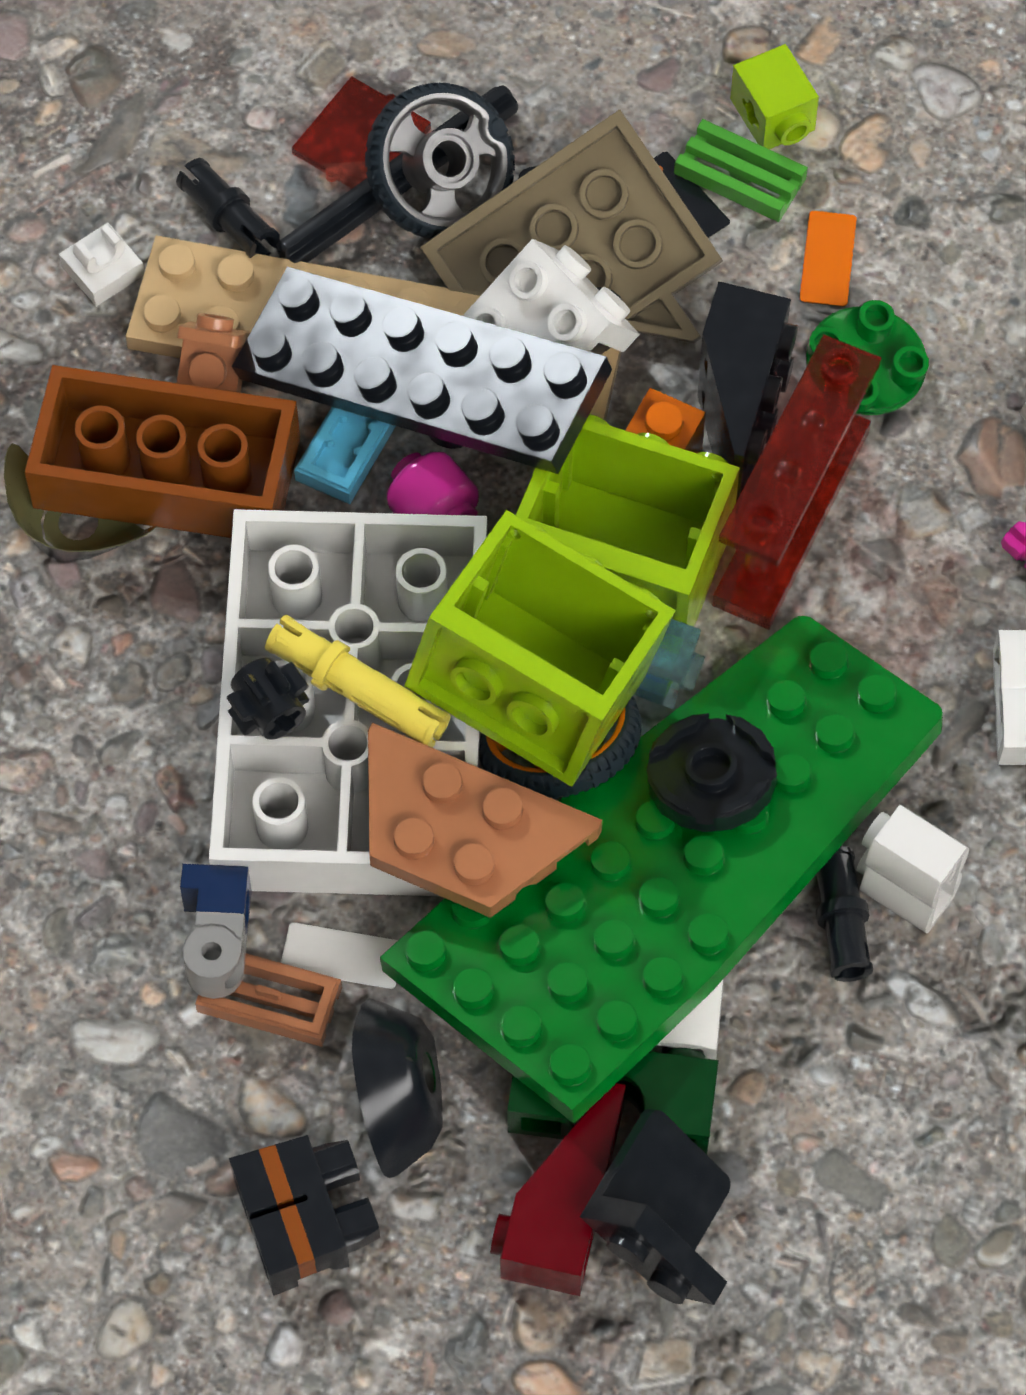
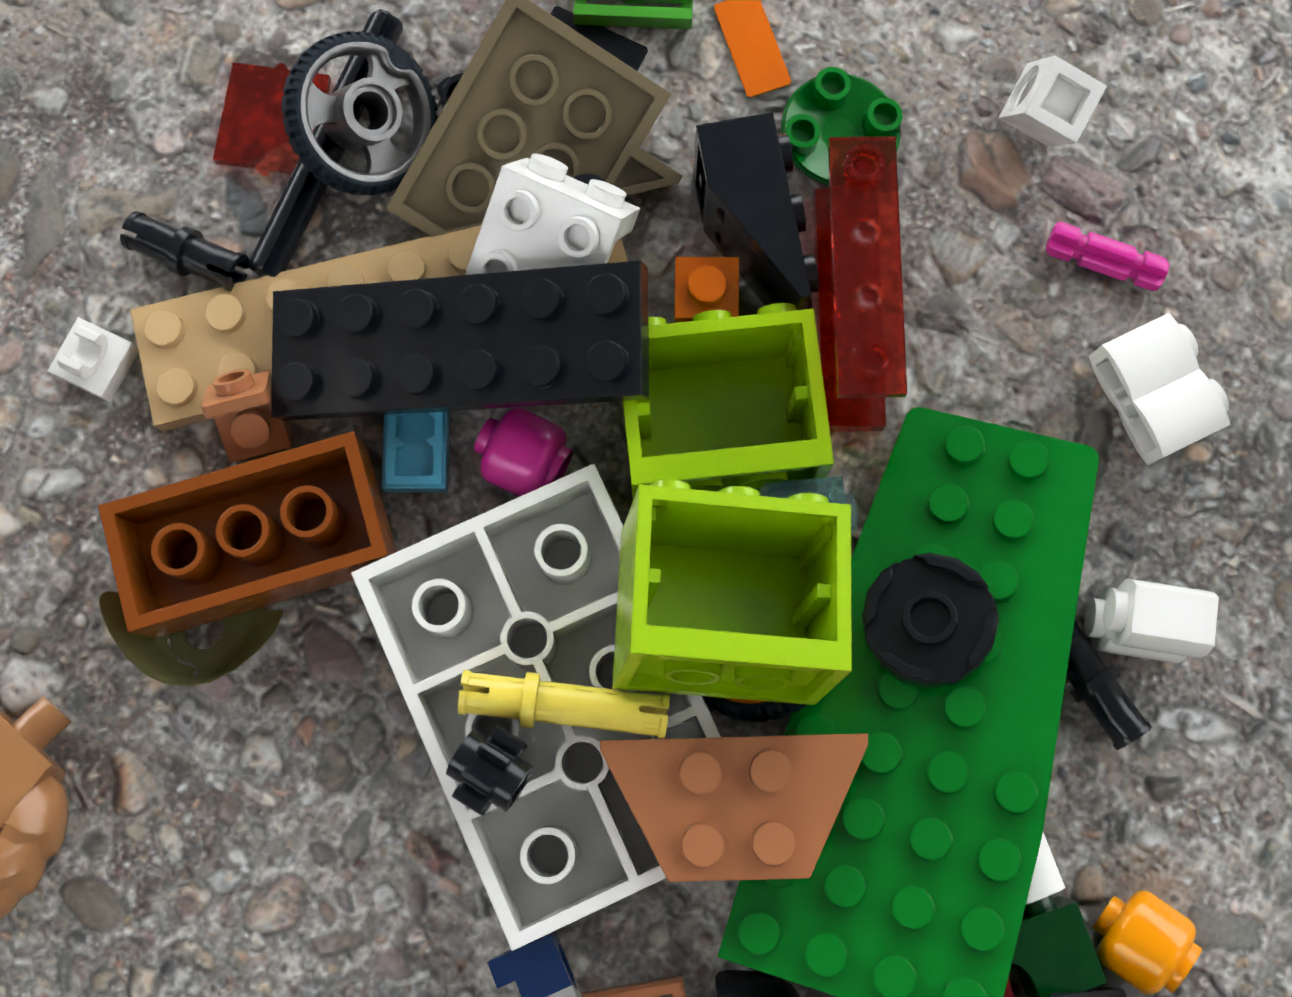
camera: 25 degrees left, 15 degrees up
white sticker [281,923,398,989] -> none
none -> light orange head [1092,890,1202,995]

